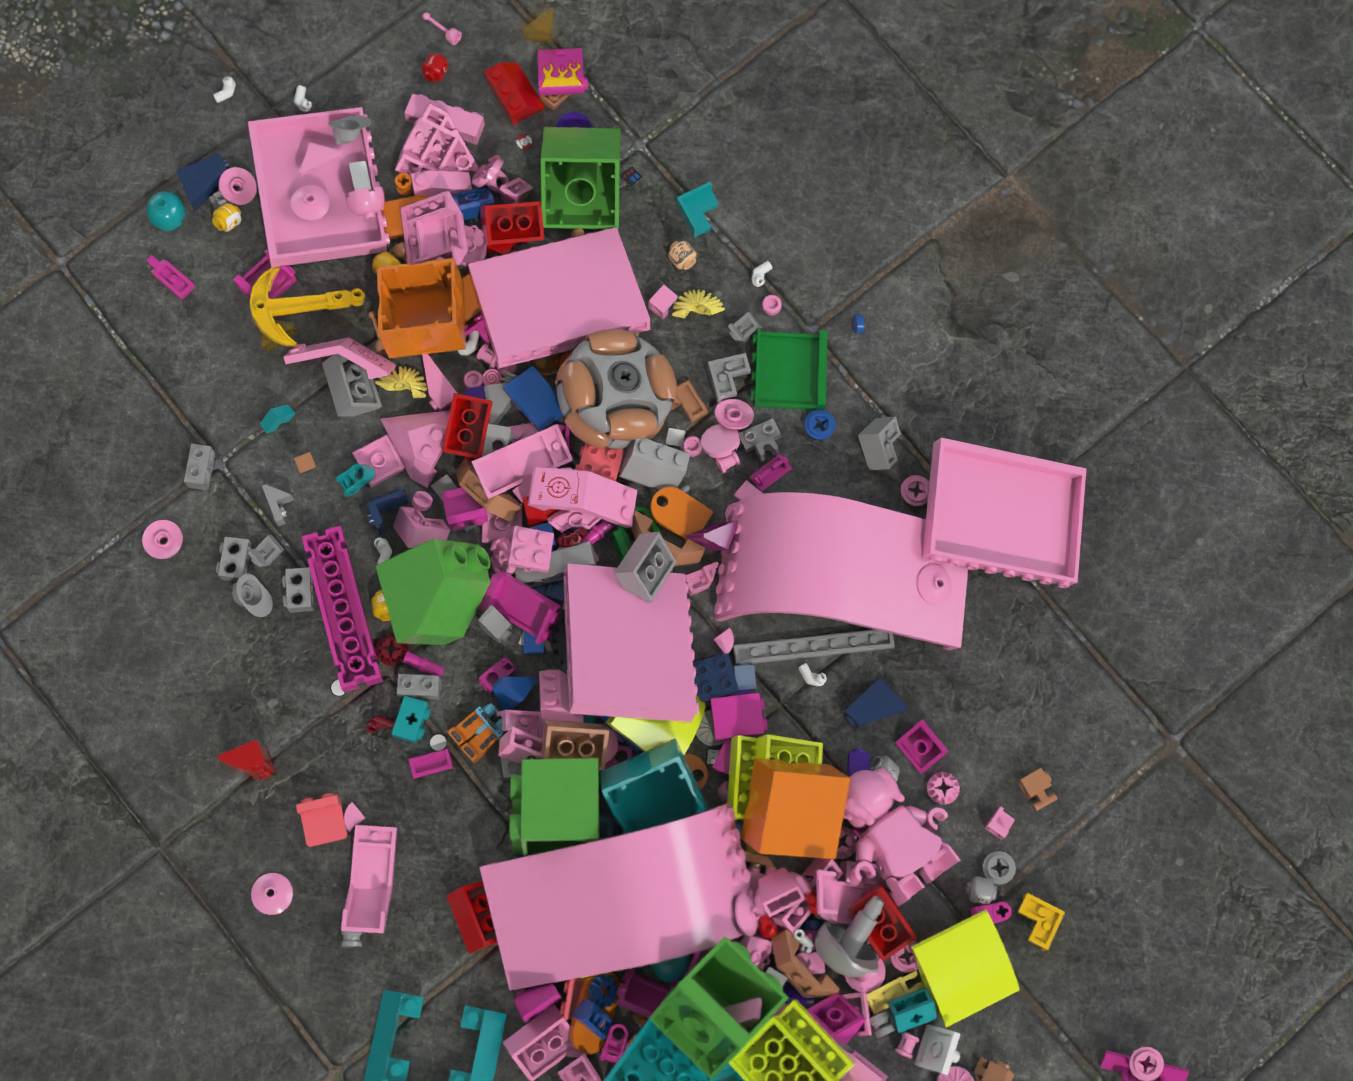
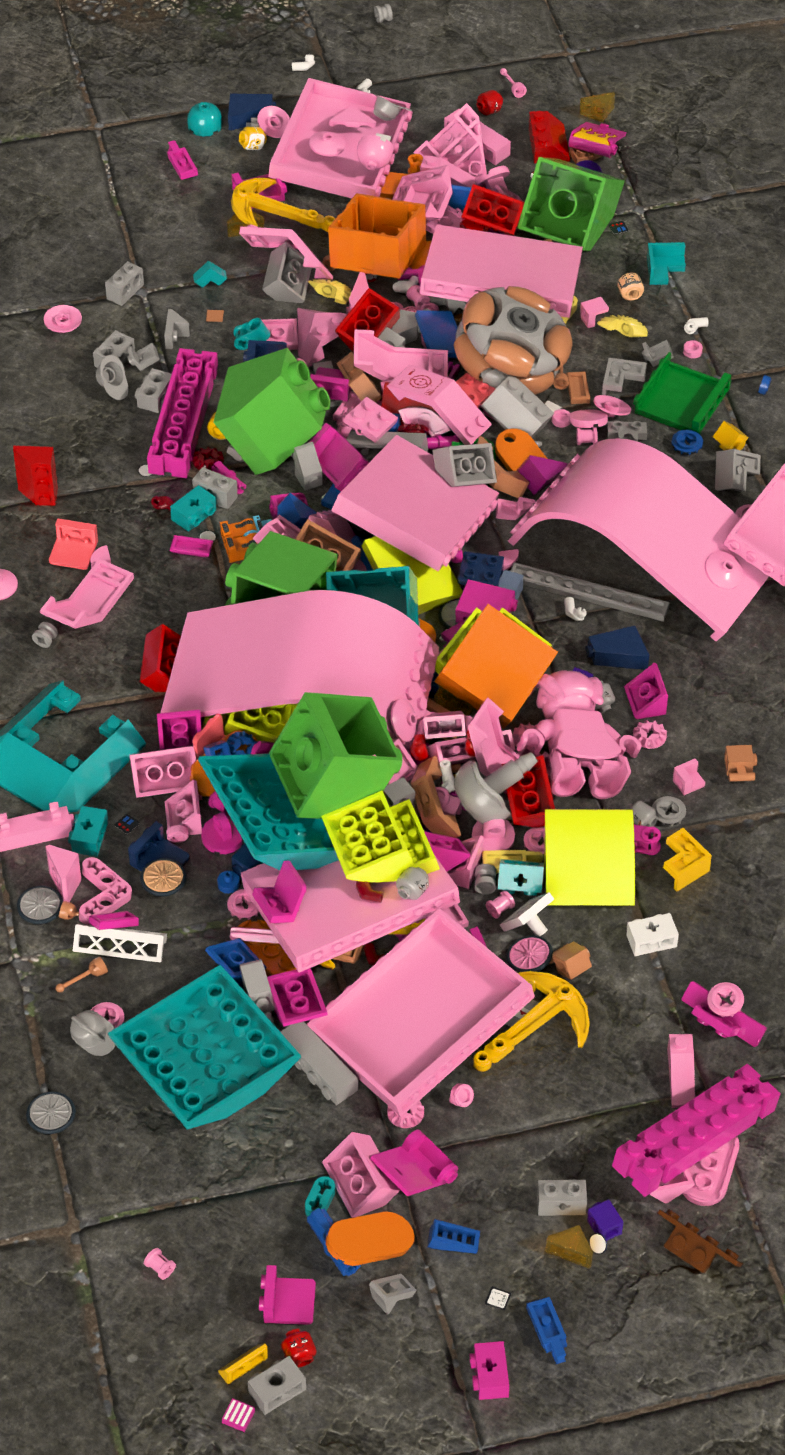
camera: 30 degrees right, 25 degrees down
none -> white brick [626,913,679,956]
none -> yellow brick [713,421,749,450]

